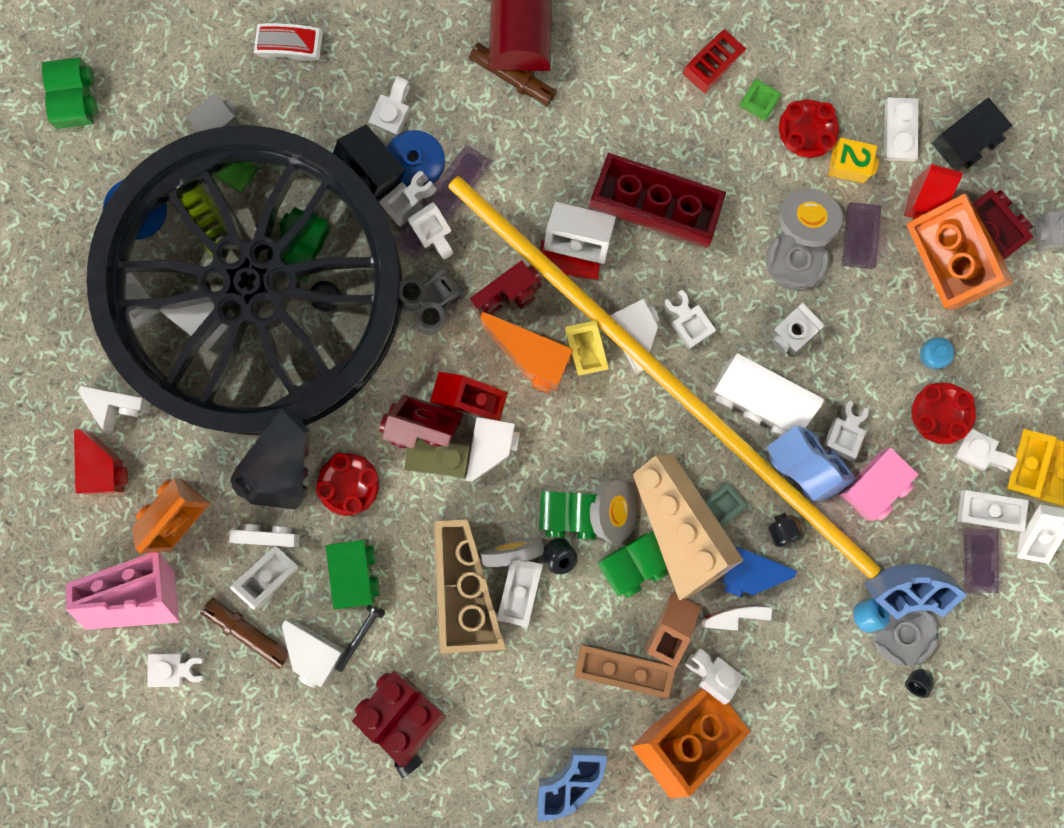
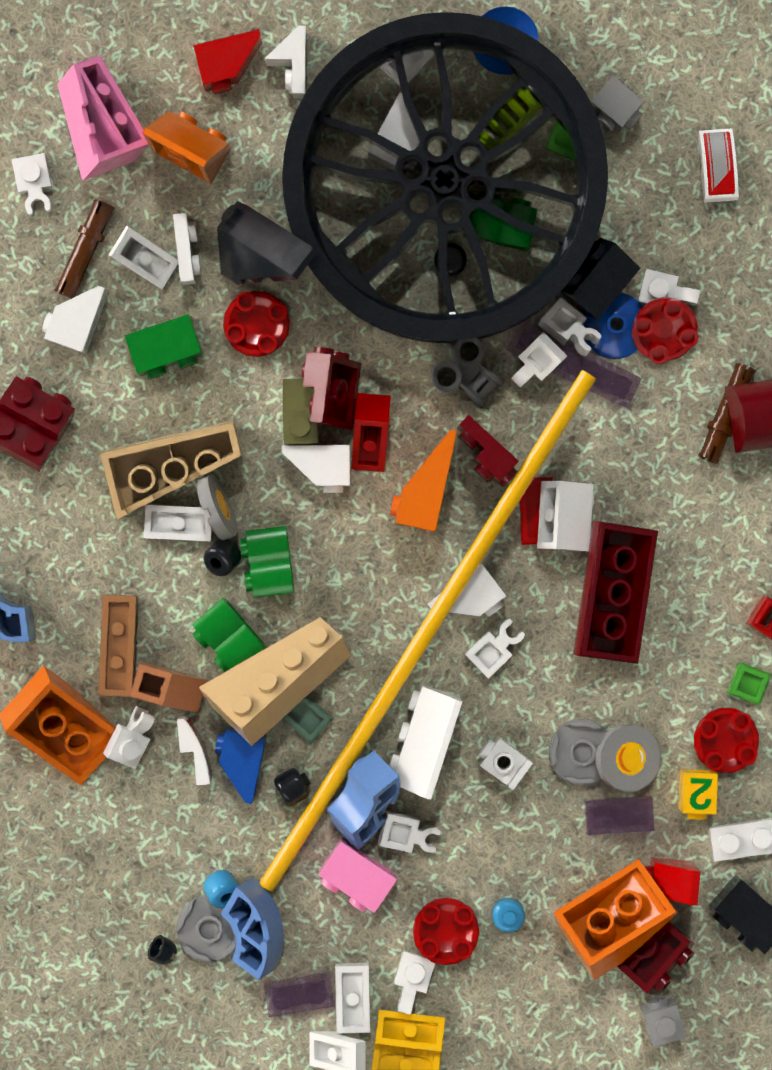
camera: 80 degrees right, 5 degrees up
black piece [335,605,385,672] -> none
light yellow slope [565,320,609,376] -> none
light grey tile [590,479,638,544] -> none
none -> red dish [631,297,699,364]

